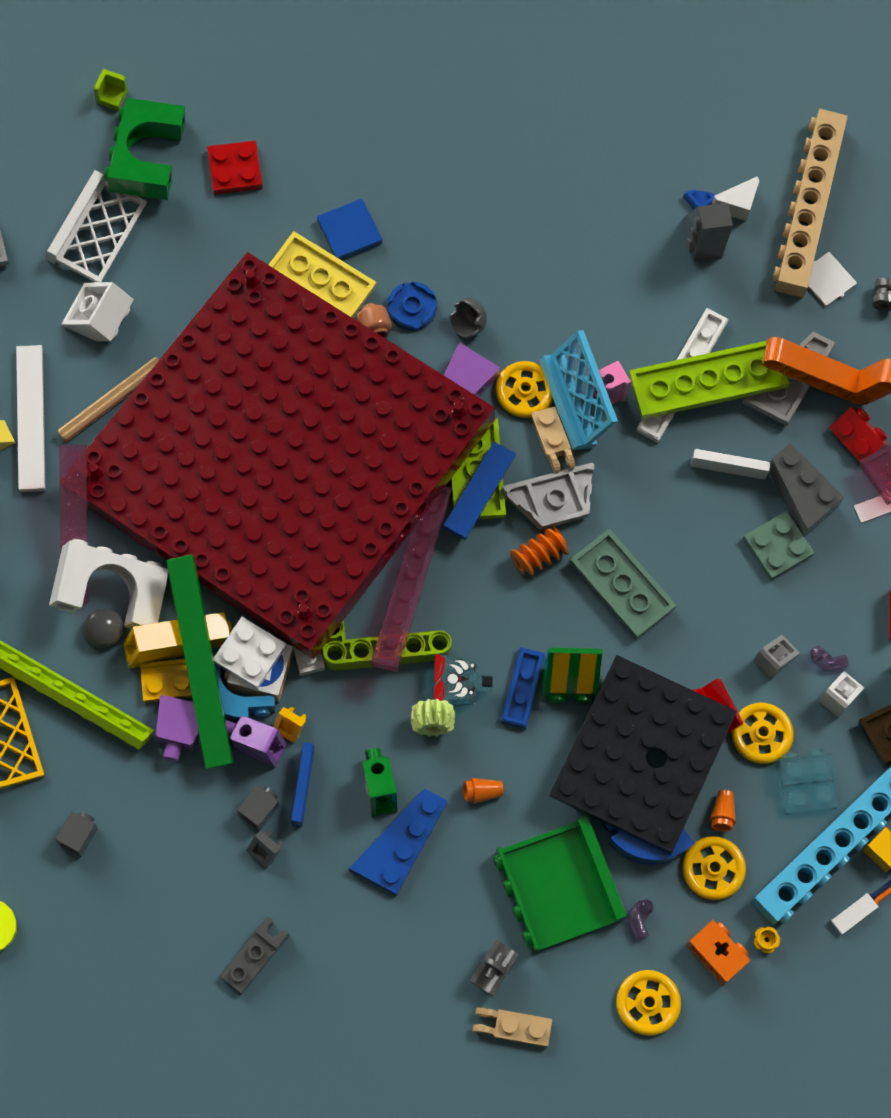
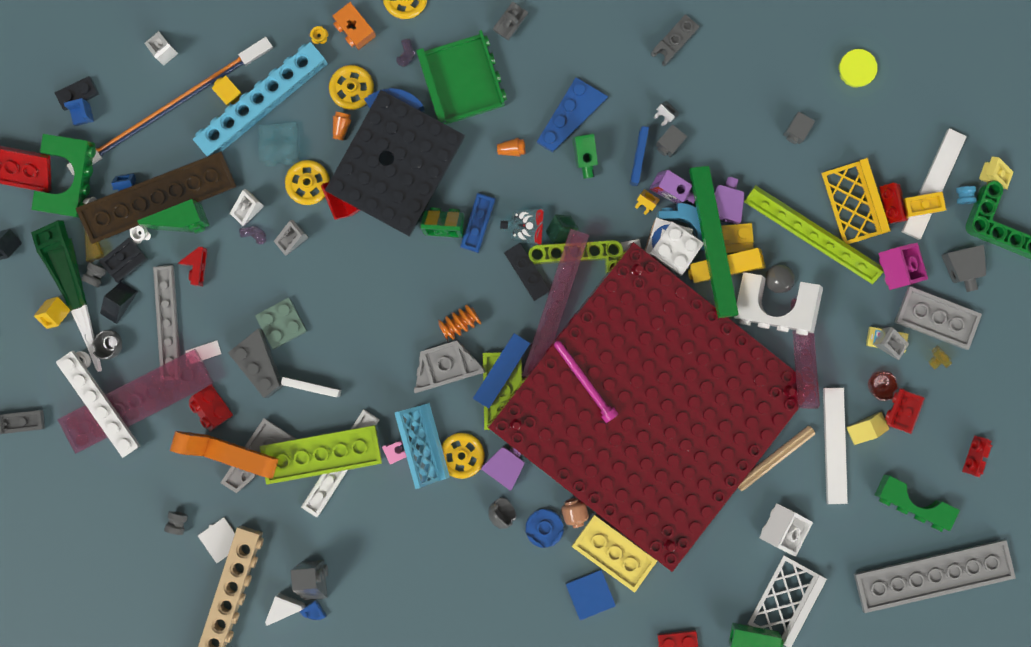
camera: 170 degrees left, 15 degrees up
yellowish green gear [411,699,455,737] -> none
tan hinge [531,407,576,473] -> none
sand green plate [569,528,677,639] -> none
none -> black plate [504,243,550,301]
none -> clear green panel [546,214,578,244]
none -> dark pink piece [554,341,618,423]

